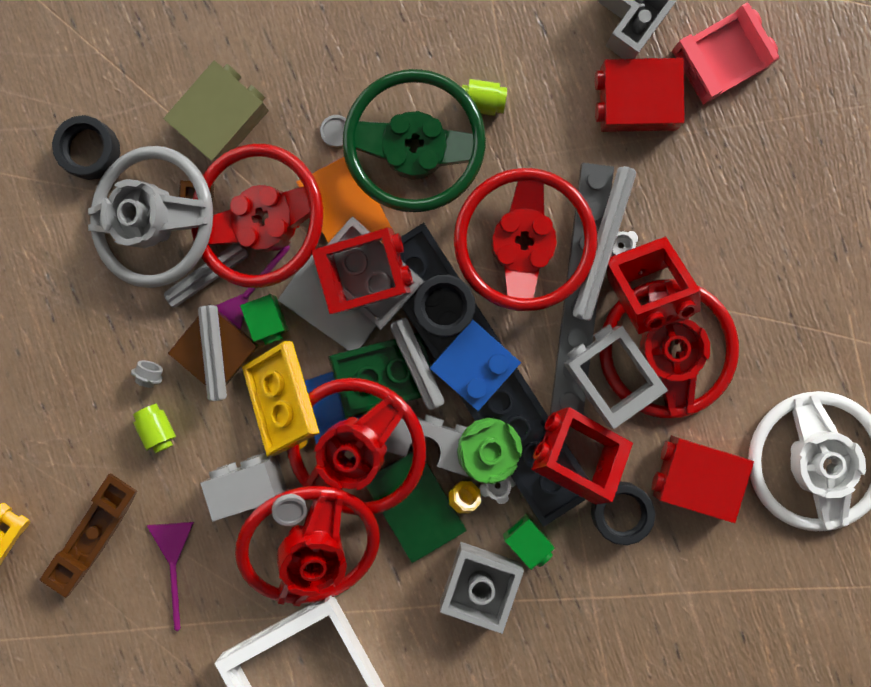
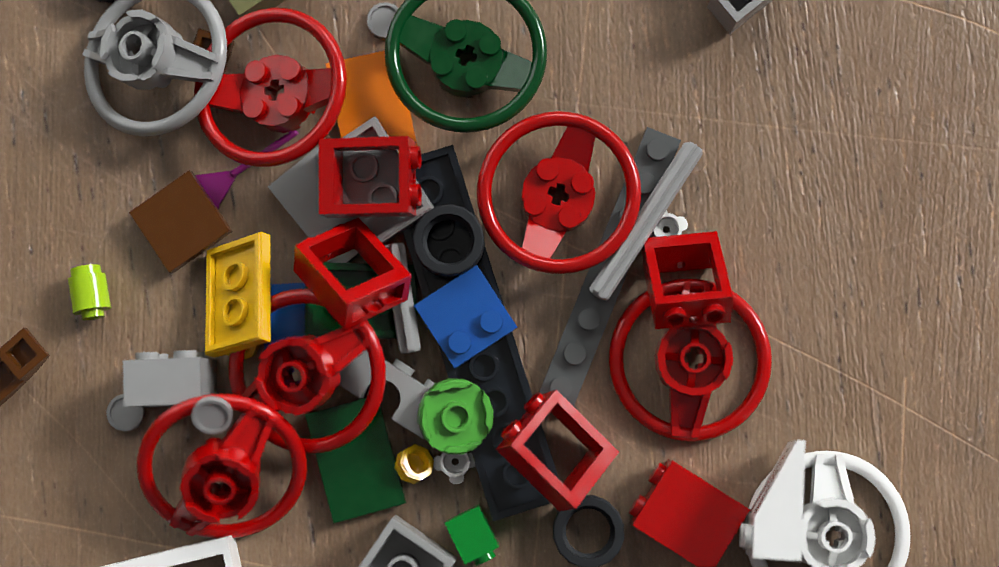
camera: 25 degrees right, 5 degrees down
light grey plate [131,360,163,388] -> none
magenta piece [147,522,194,631] -> none
light grey axle [164,244,249,307] -> none
light grey axle [198,305,227,401] -> none
green brick [240,294,289,346] -> none
lime brick [462,79,507,116] -> none
light grey window [563,324,668,429] -> none
red brick [595,58,685,132] -> none
coral panel [672,2,779,105] -> none
none -> light grey piece [106,394,145,431]
none -> red window [293,217,411,330]
none -> white slope [739,440,805,561]

